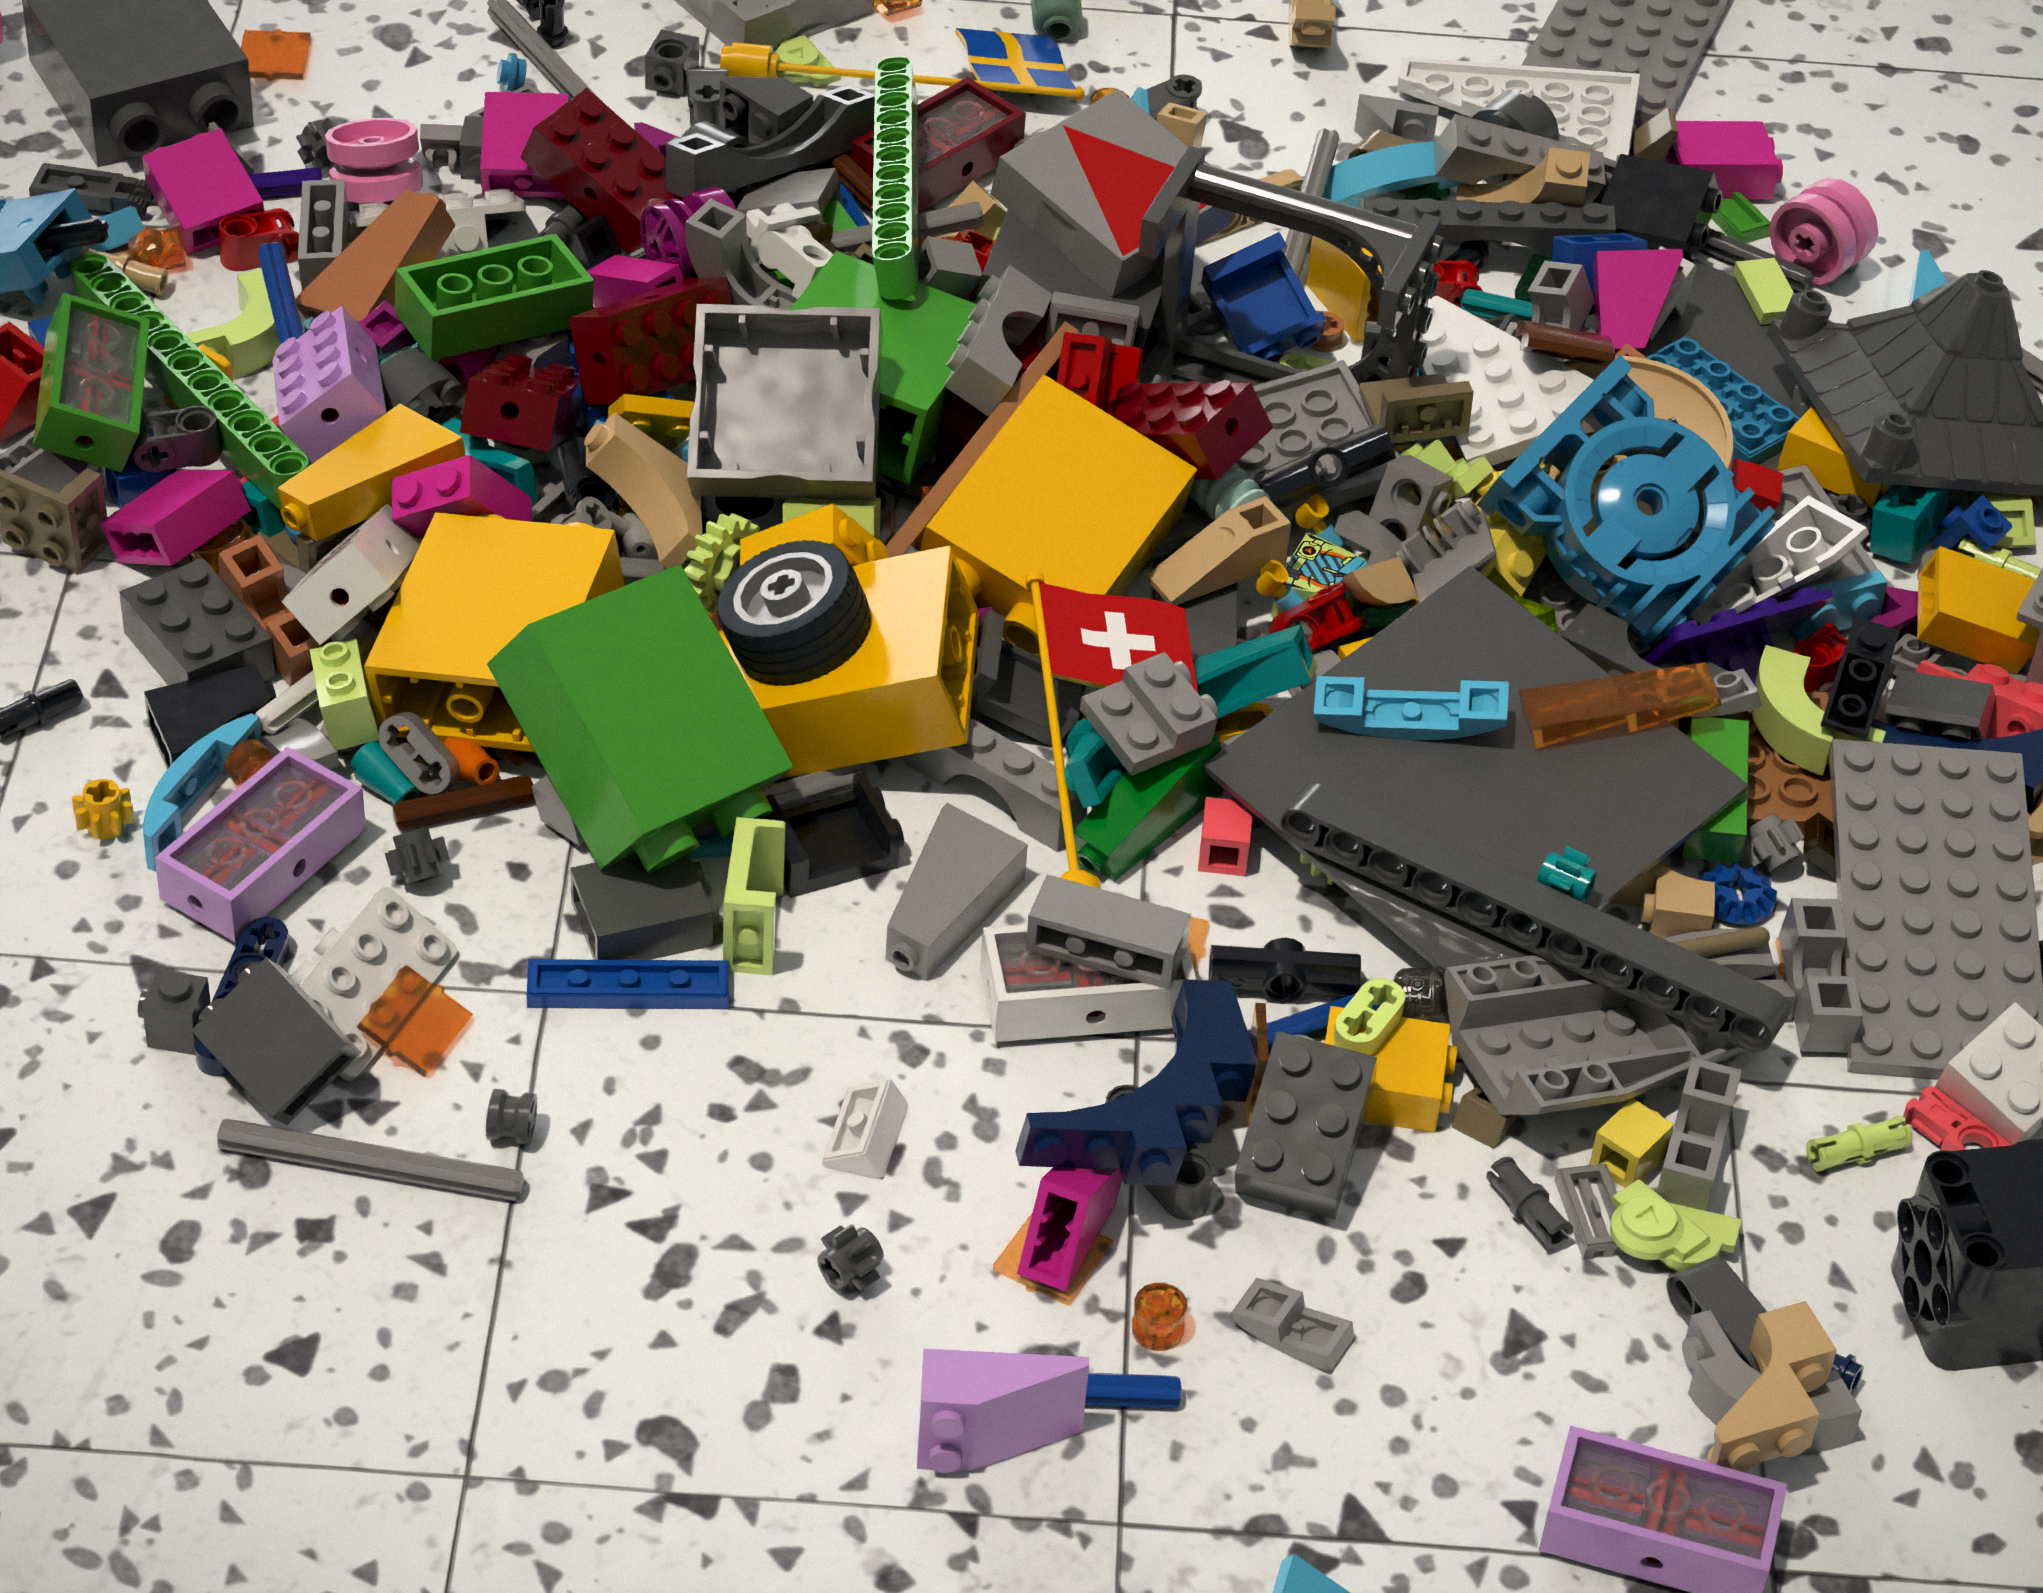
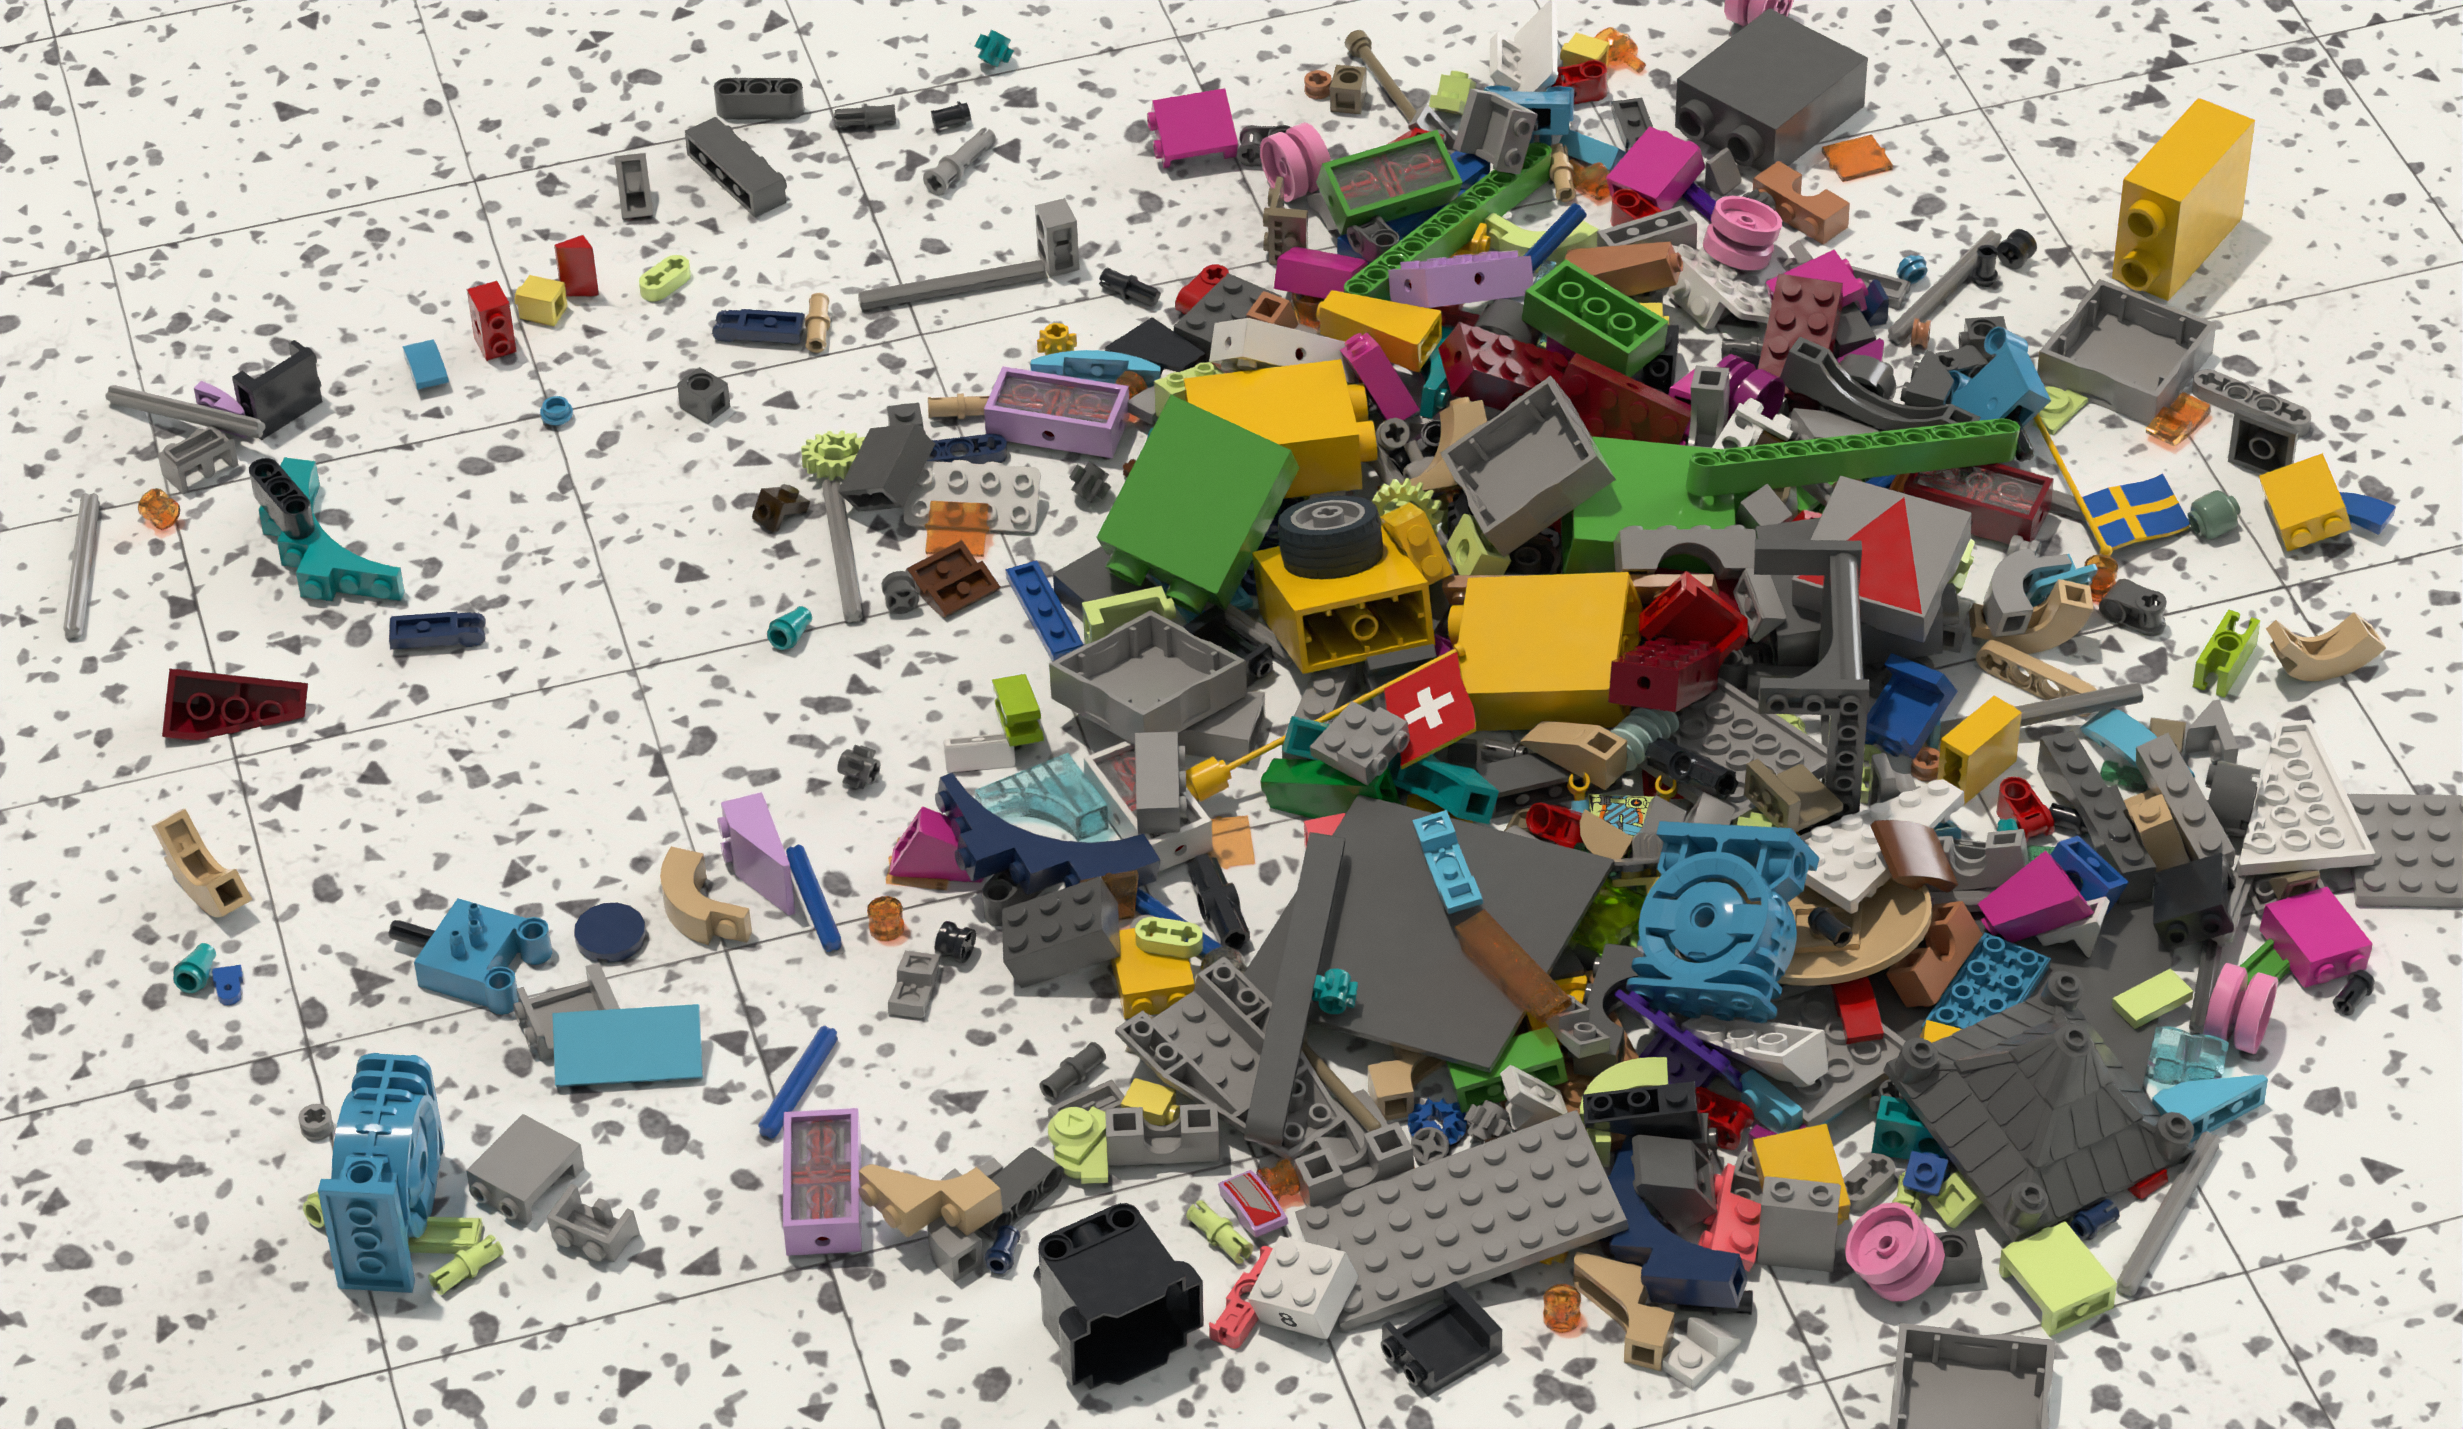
camera: 75 degrees right, 0 degrees up
none -> tan arch [660,846,752,945]
none -> dark brown bracket [752,484,810,532]
none -> blue axle [758,1025,838,1138]
none -> teal cone [767,606,812,650]
none -> yellowish green gear [801,430,865,481]
none -> reddish brown slope [905,540,1001,618]
none -> tan pin [927,393,989,419]
none -> black wheel [934,921,976,963]
none -> clear light blue arch [975,753,1109,842]
none -> lime piece [992,674,1044,747]
none -> light grey tile [1049,610,1247,745]
none -> red piece [1175,264,1229,315]
none -> slope [1218,1170,1289,1238]
none -> clear orange wheel [1256,1159,1300,1202]
none -> light grey wheel [1411,1127,1449,1164]
none -> light grey panel [1453,88,1538,174]
none -> white slope [1500,1065,1568,1131]
none -> nougat arch [1753,161,1850,245]
none -> nougat bush [1911,318,1931,349]
none -> dark azure piece [1948,327,2051,462]
none -> clear light blue brick [2145,1026,2229,1085]
none -> lime piece [2192,609,2261,698]
none -> black pin [2333,970,2375,1015]

